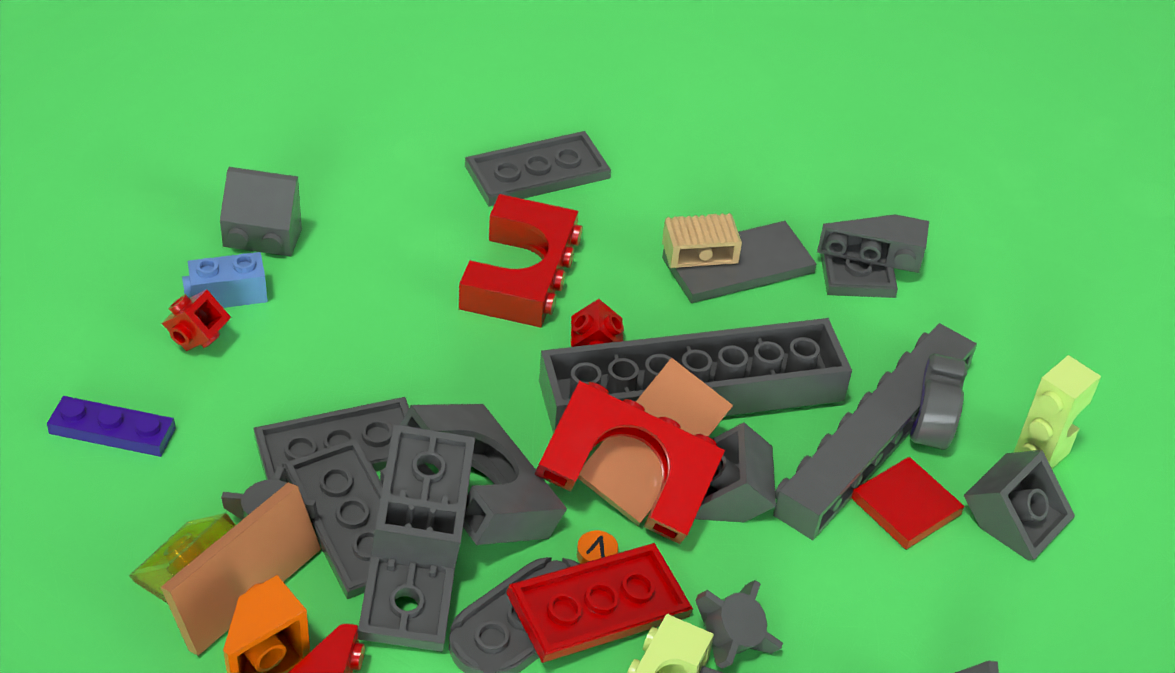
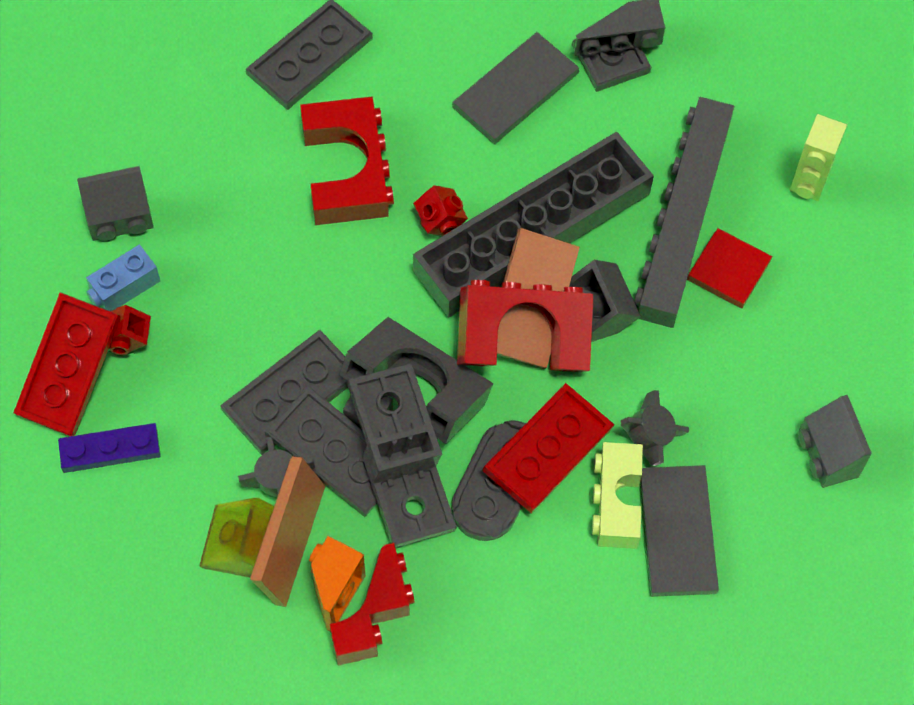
camera: 20 degrees left, 20 degrees up
orange tile [577,530,618,564] -> none
tan brick [662,213,742,268] -> none
dark grey animal [910,353,967,450] -> none
dark grey slope [964,450,1075,560] -> none
none -> red tile [13,292,121,436]

